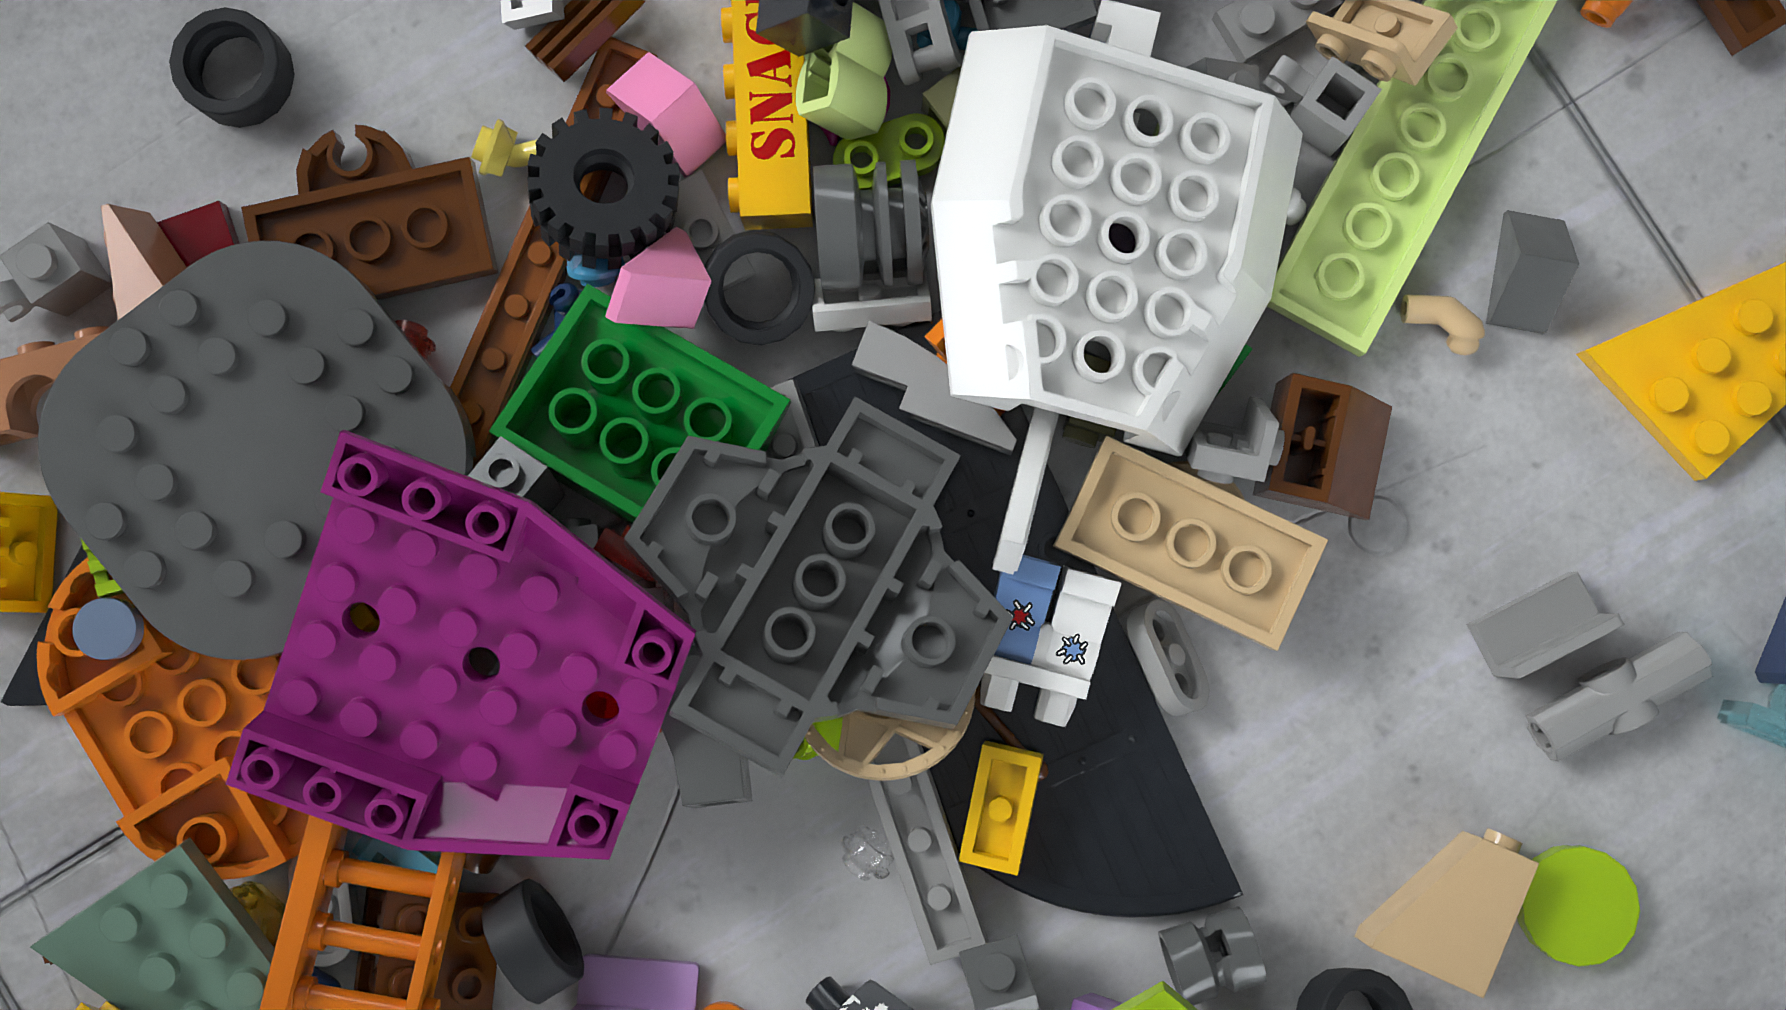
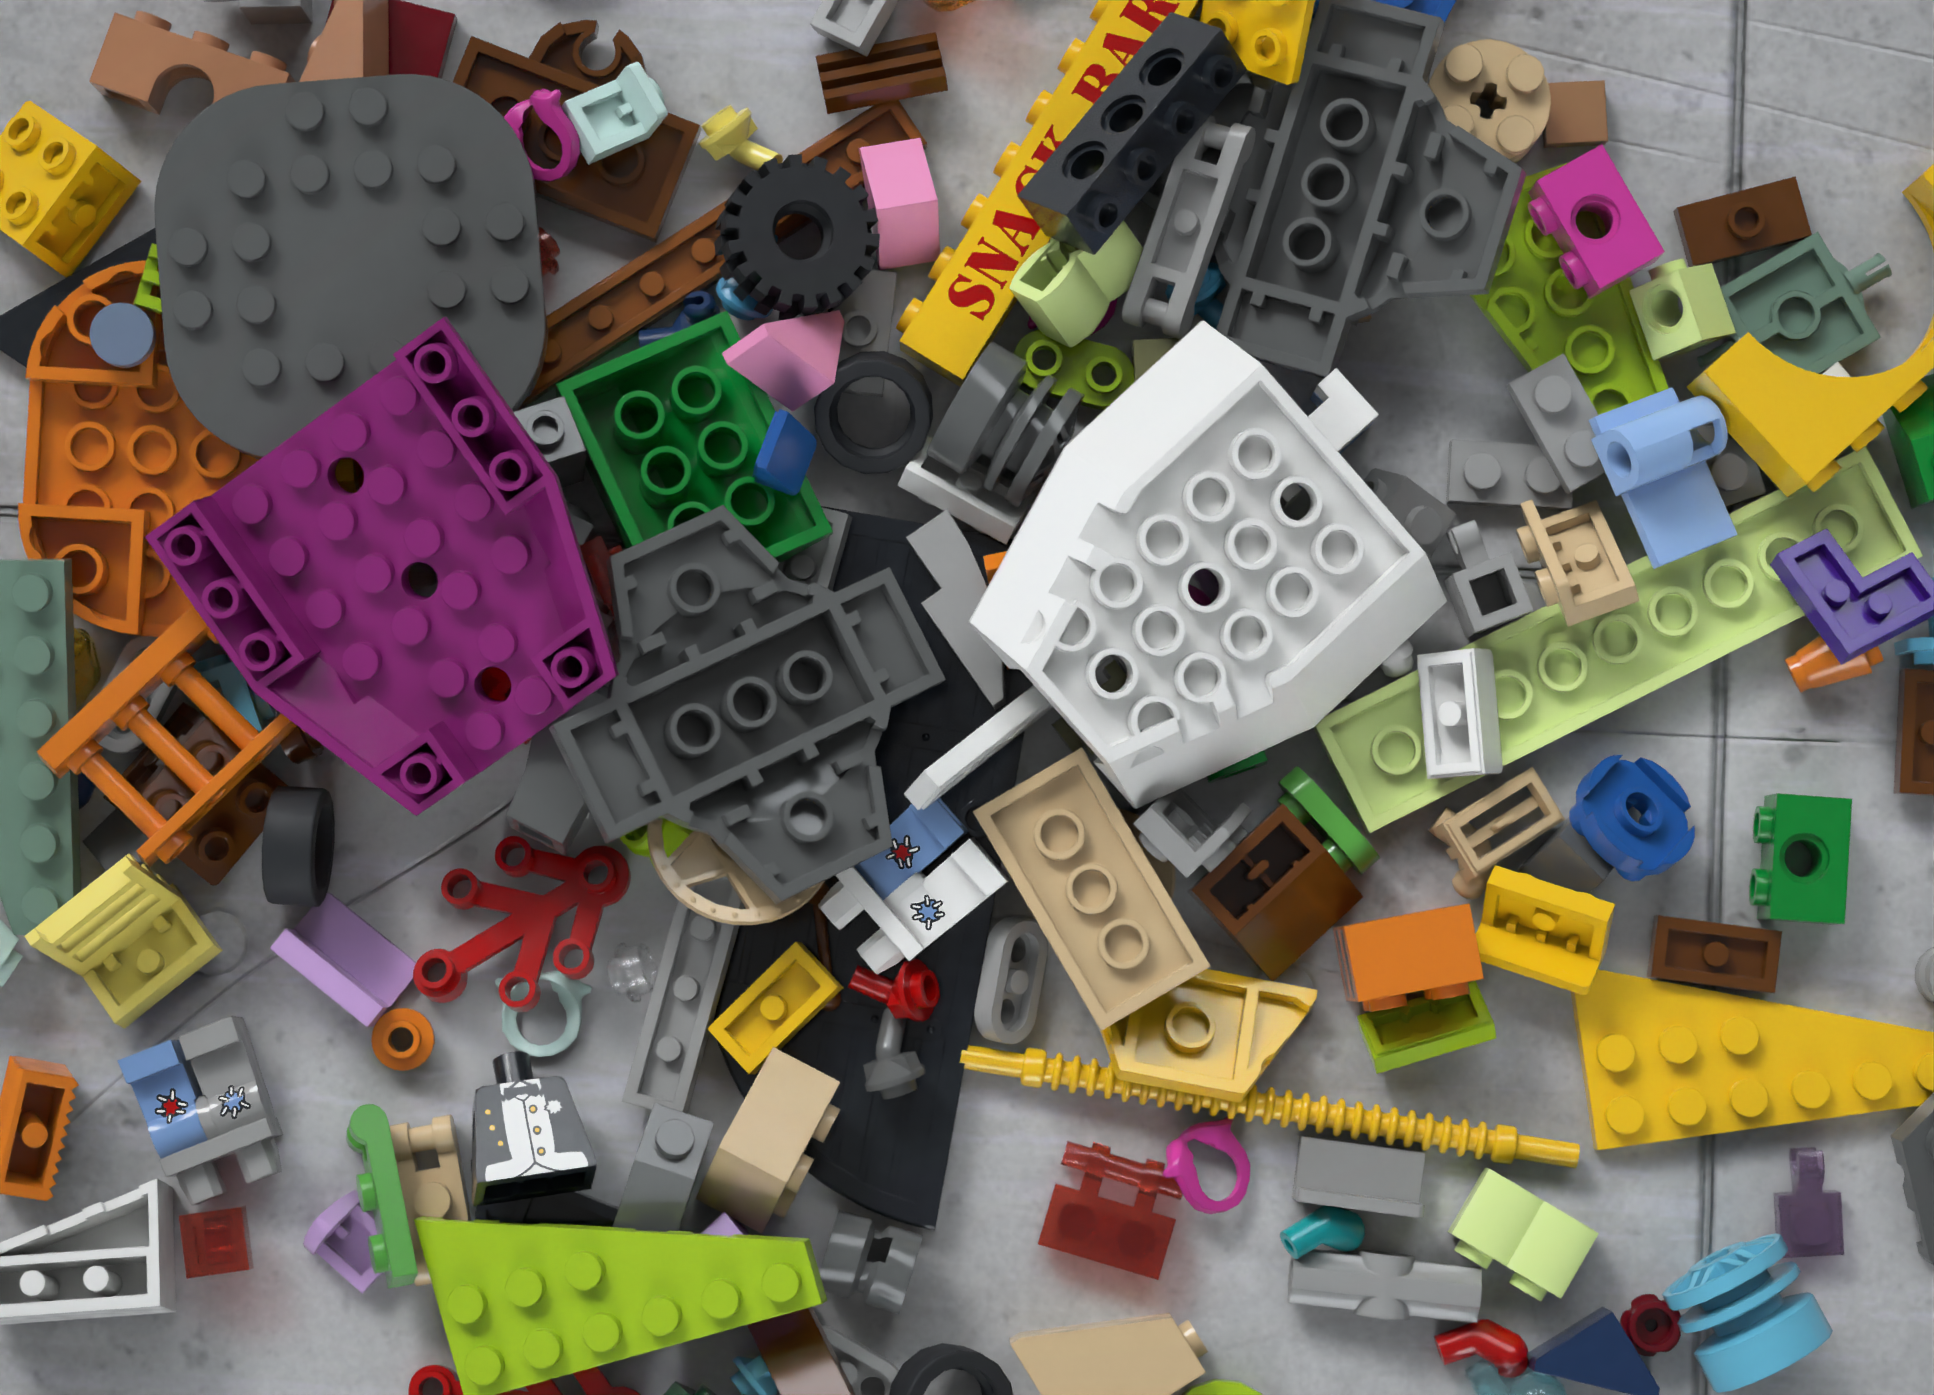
camera: 35 degrees right, 0 degrees up
none -> red plant [413,836,631,1012]
none -> light aqua piece [495,971,592,1057]
none -> dark pink piece [504,89,580,181]
none -> light aqua bracket [561,62,668,165]
none -> tan brick [695,1047,841,1233]
none -> blue slope [752,409,817,495]
none -> red plate [848,959,940,1022]
none -> dark grey plate [863,1008,926,1099]
none -> yellow hose [960,1045,1580,1168]
none -> clear red plate [1037,1140,1183,1280]
none -> yellow wing [1100,969,1318,1103]
none -> dark pink piece [1163,1117,1251,1214]
none -> bright green plate [1277,766,1380,875]
none -> teal arm [1280,1205,1365,1259]
none -> orange brick [1332,903,1484,1012]
none -> lime plate [1357,981,1497,1074]
none -> white slope [1417,648,1503,779]
none -> tan tile [1432,767,1565,882]
none -> red arm [1434,1319,1529,1378]
none -> yellowish green brick [1447,1167,1599,1302]
none -> yellow bracket [1476,865,1615,995]
none -> blue plate [1569,755,1695,882]
none -> reddish brown plate [1647,915,1782,993]
none -> green brick [1749,793,1852,925]

